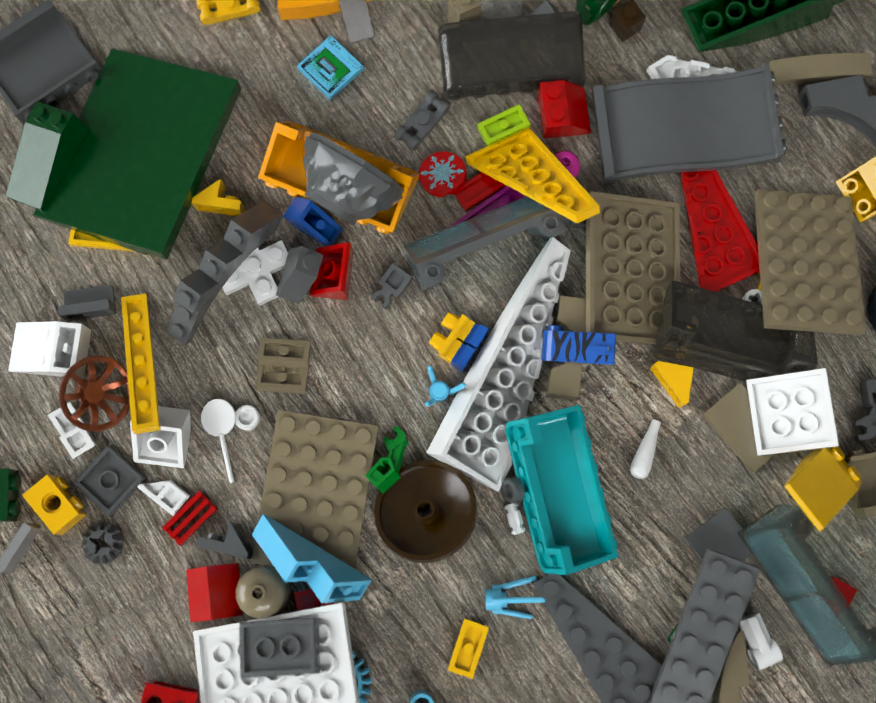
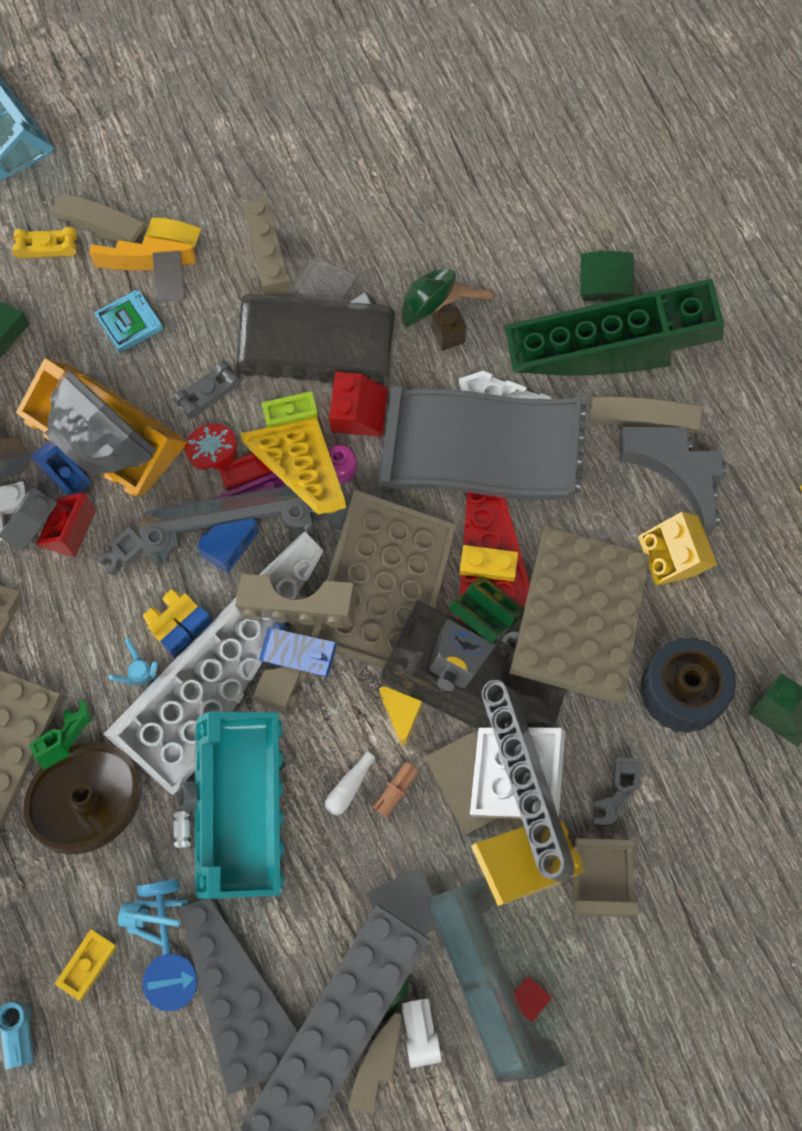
camera: 15 degrees right, 10 degrees down
none -> blue piece [137,878,198,1011]
none -> blue slope [198,518,259,573]
none -> dark tan arch [235,574,358,628]
none -> nougat axle [372,762,419,819]
none -> dark grey torso [429,619,495,691]
none -> dark green slope [448,577,524,644]
none -> yellow plate [459,545,518,582]
none -> dark grey beam [482,680,575,882]

